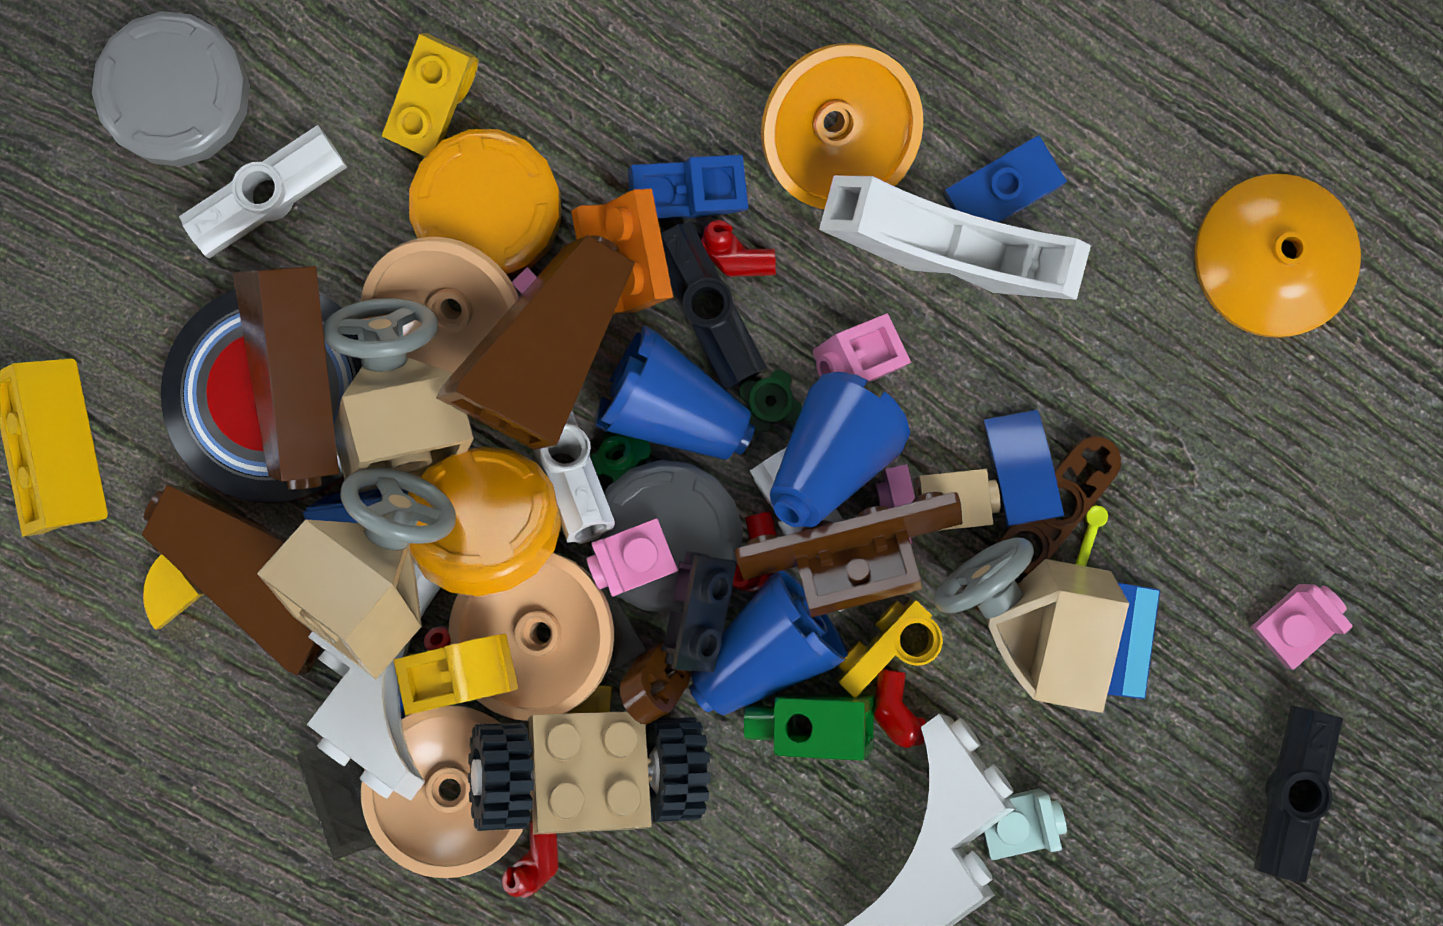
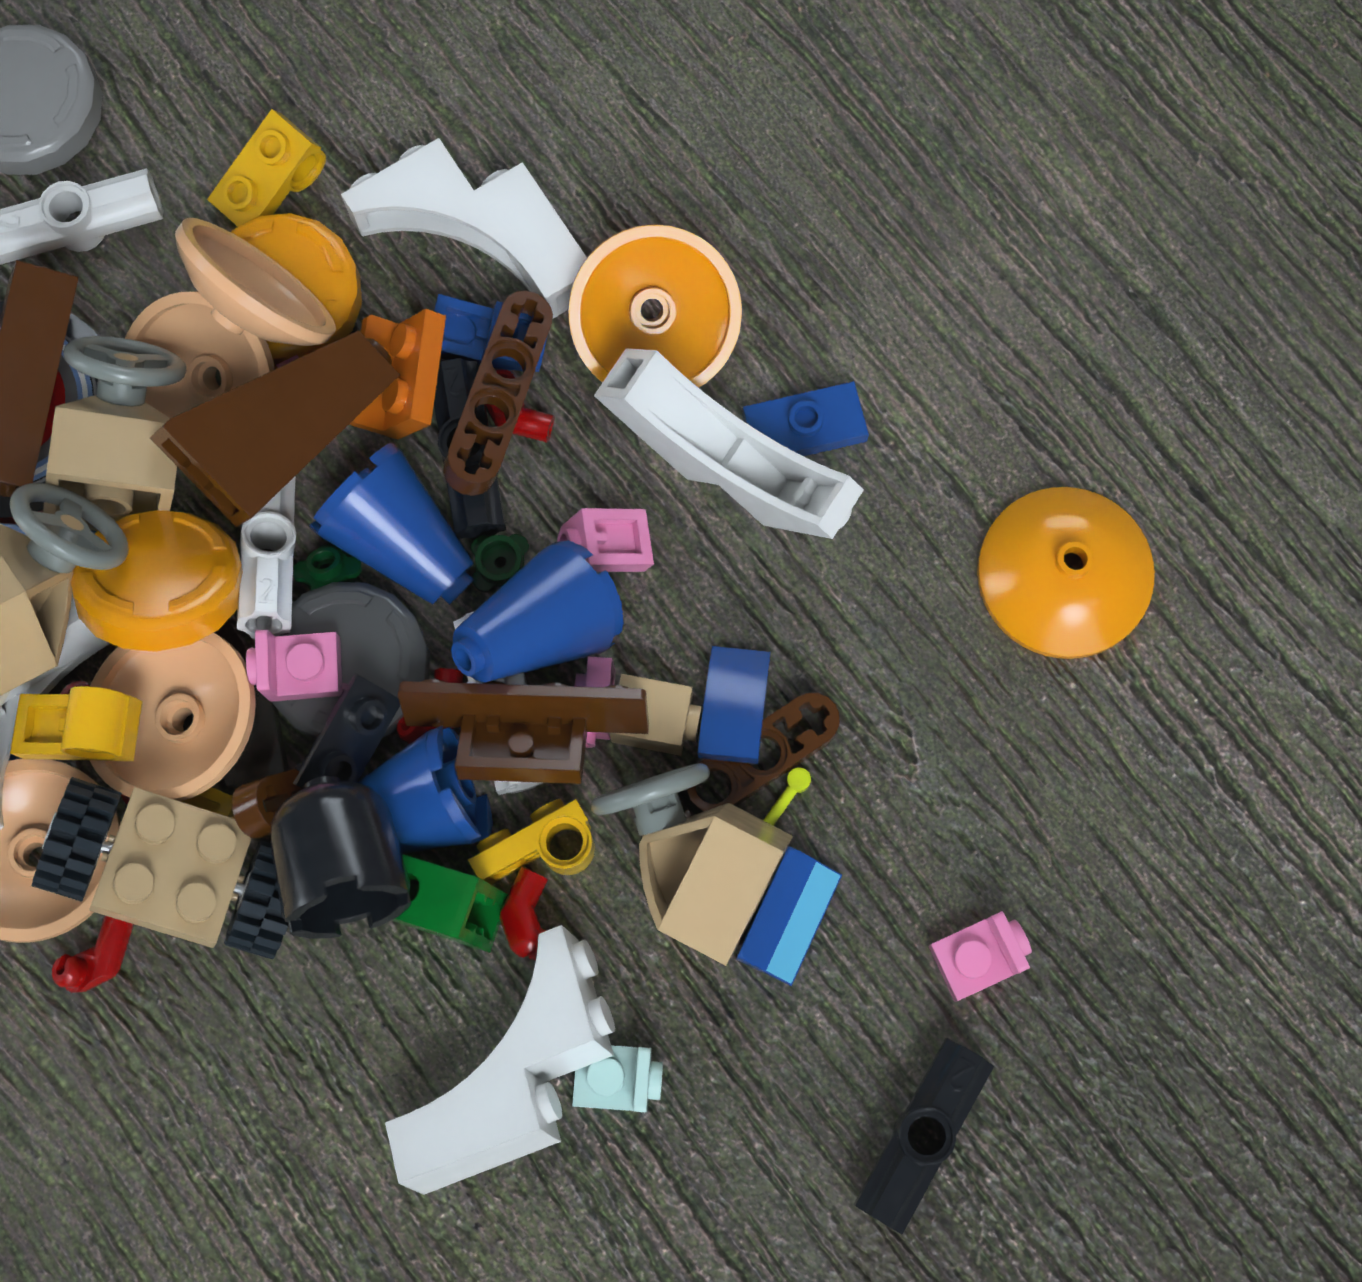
camera: 20 degrees right, 10 degrees down
none -> light nougat dish [175,218,336,346]
none -> black cylinder [271,776,411,939]
none -> white arch [341,138,587,318]
none -> reddish brown beam [443,290,553,496]

